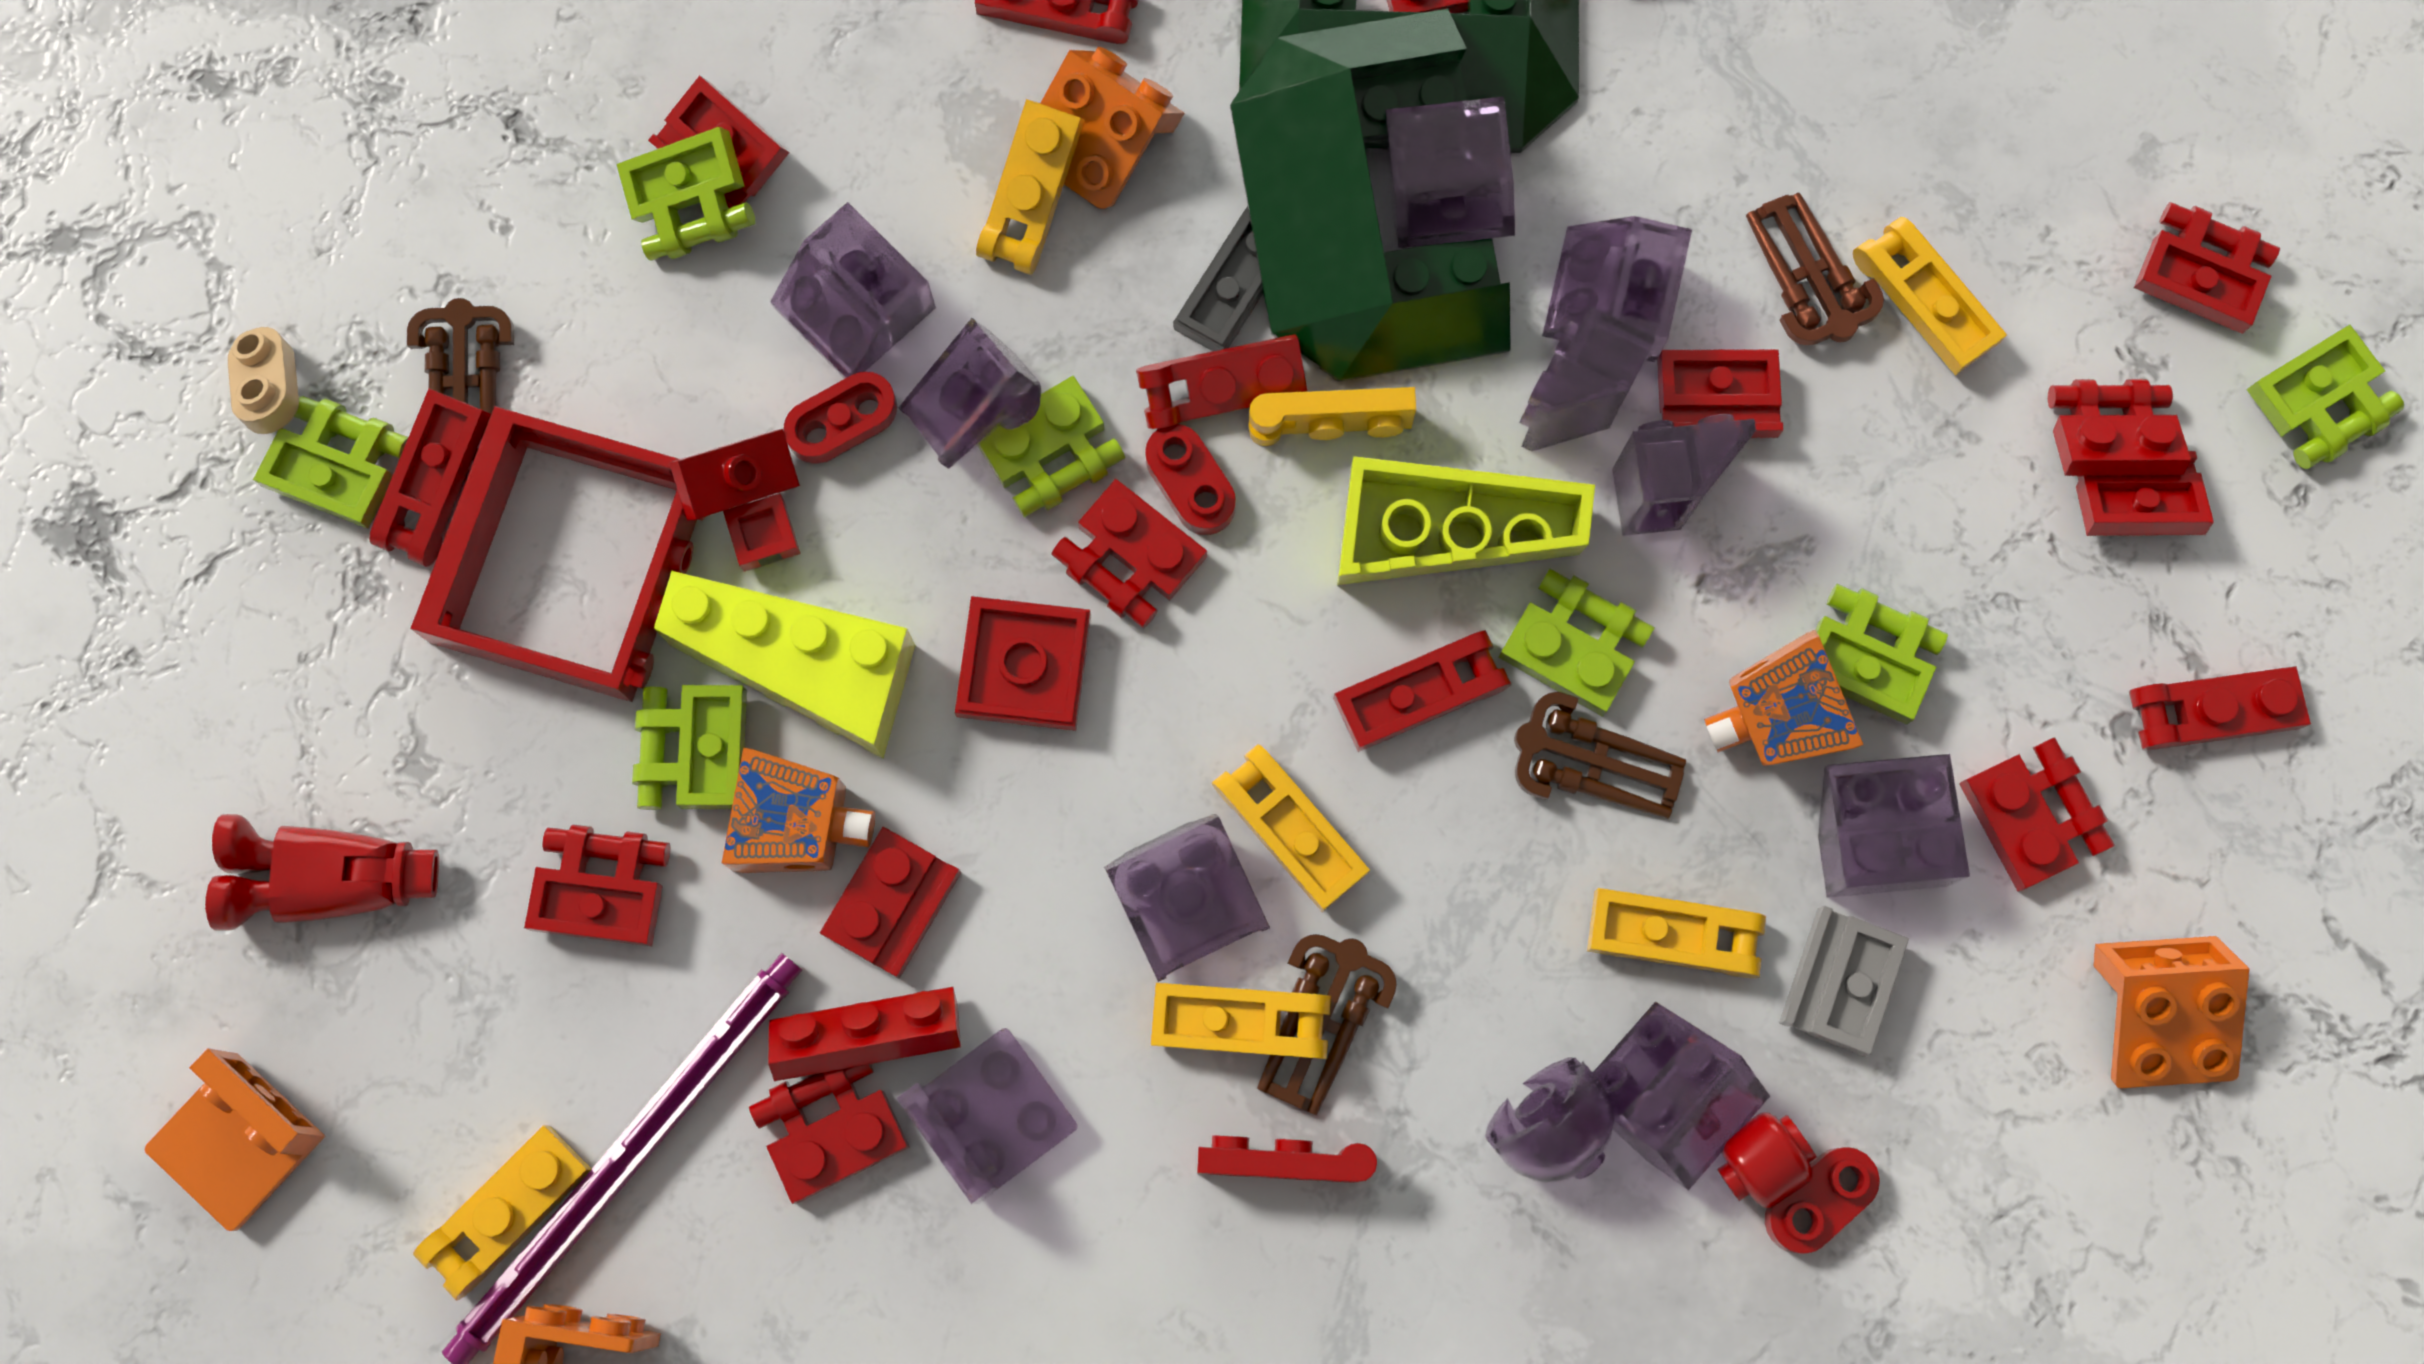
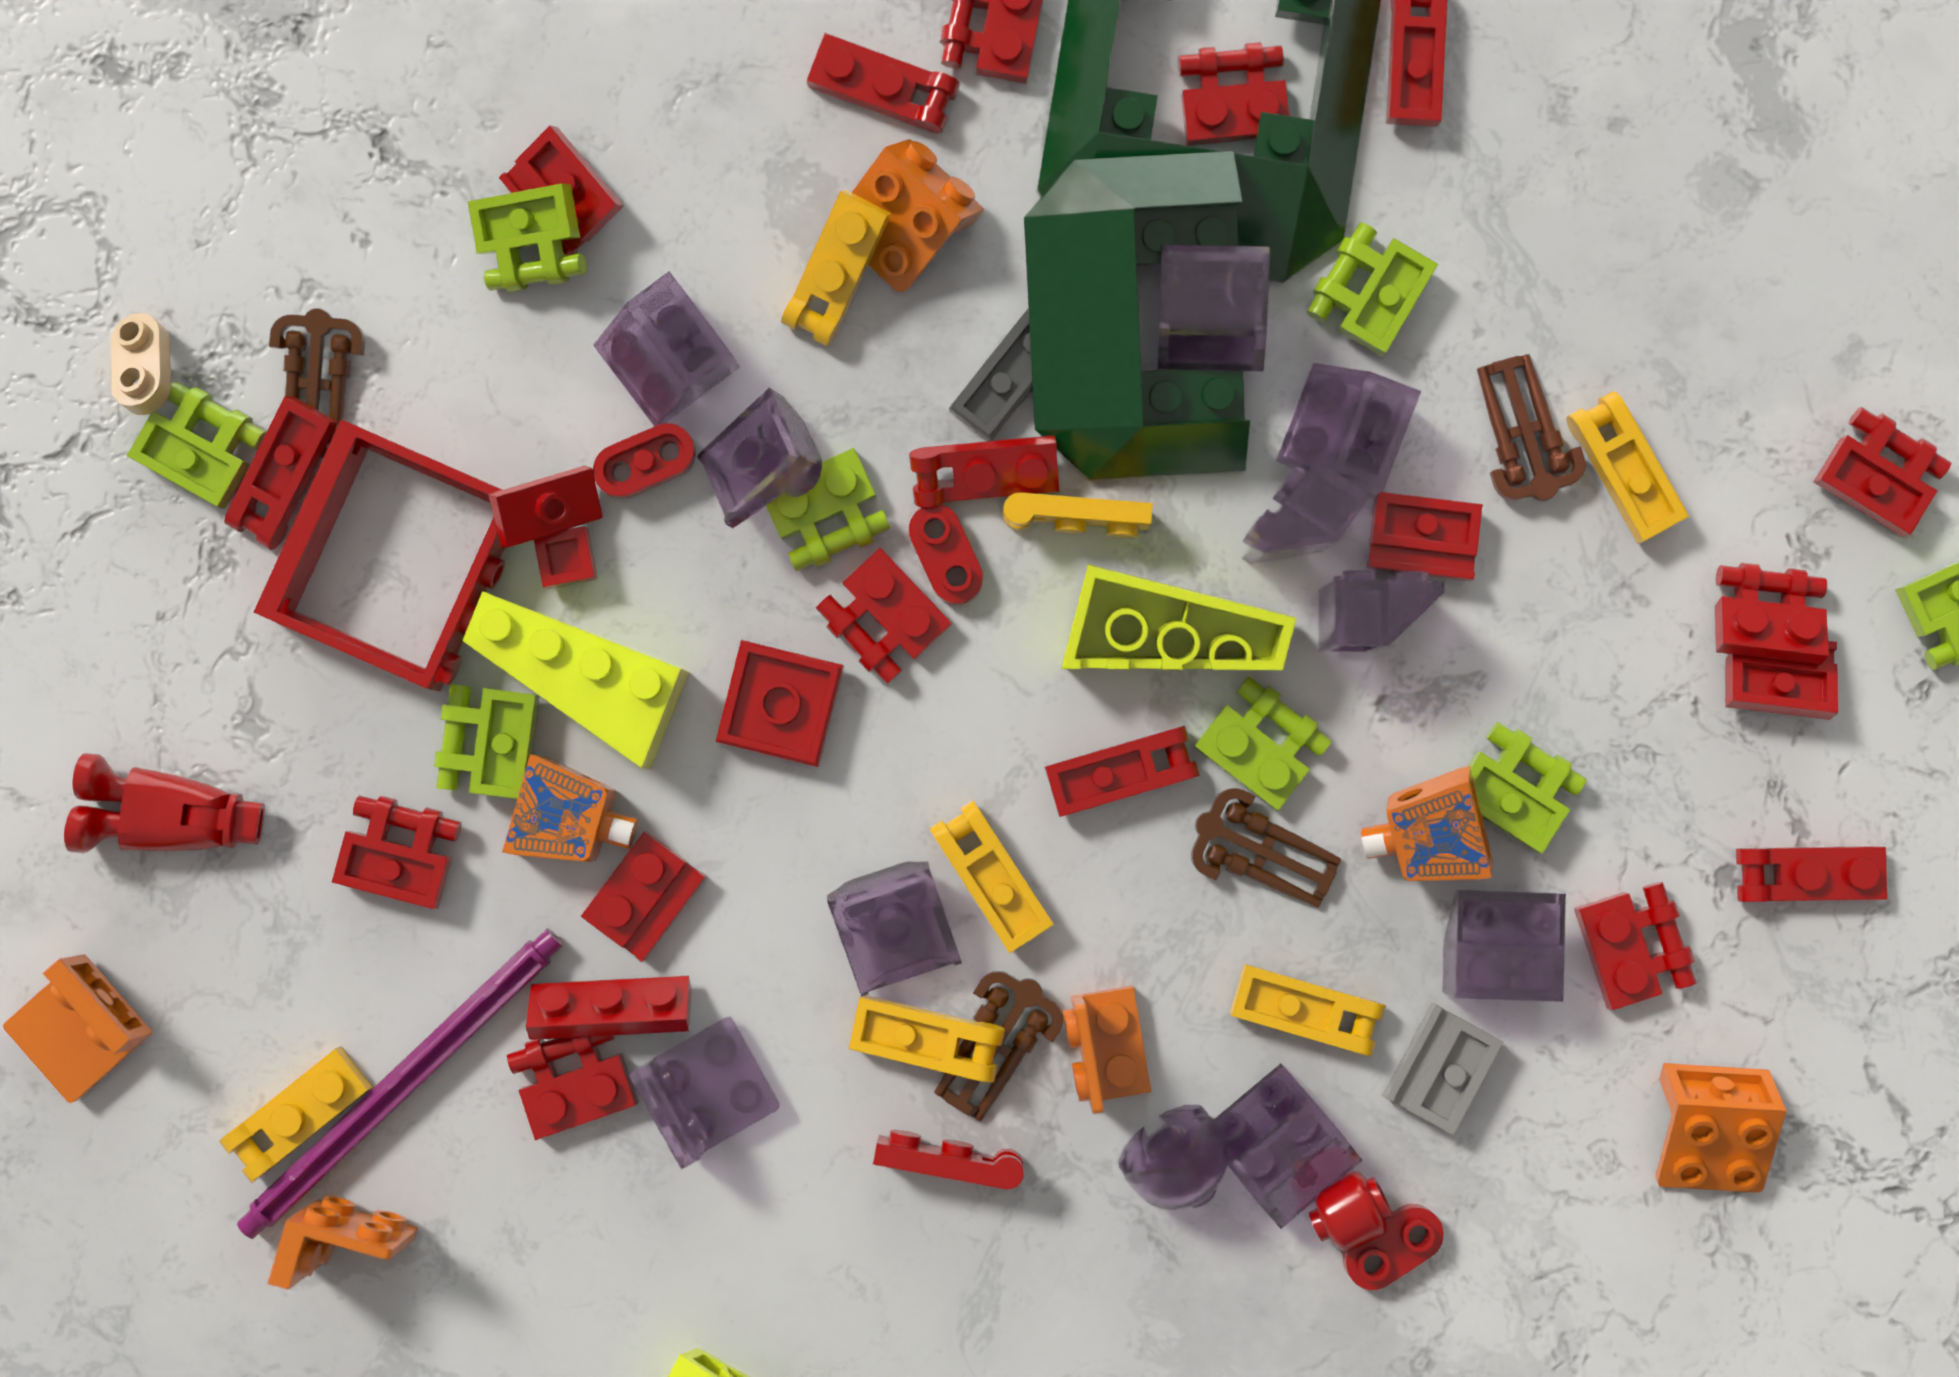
camera: 10 degrees right, 10 degrees up
none -> orange bracket [1063,985,1152,1114]
none -> lime plate [1307,222,1438,357]

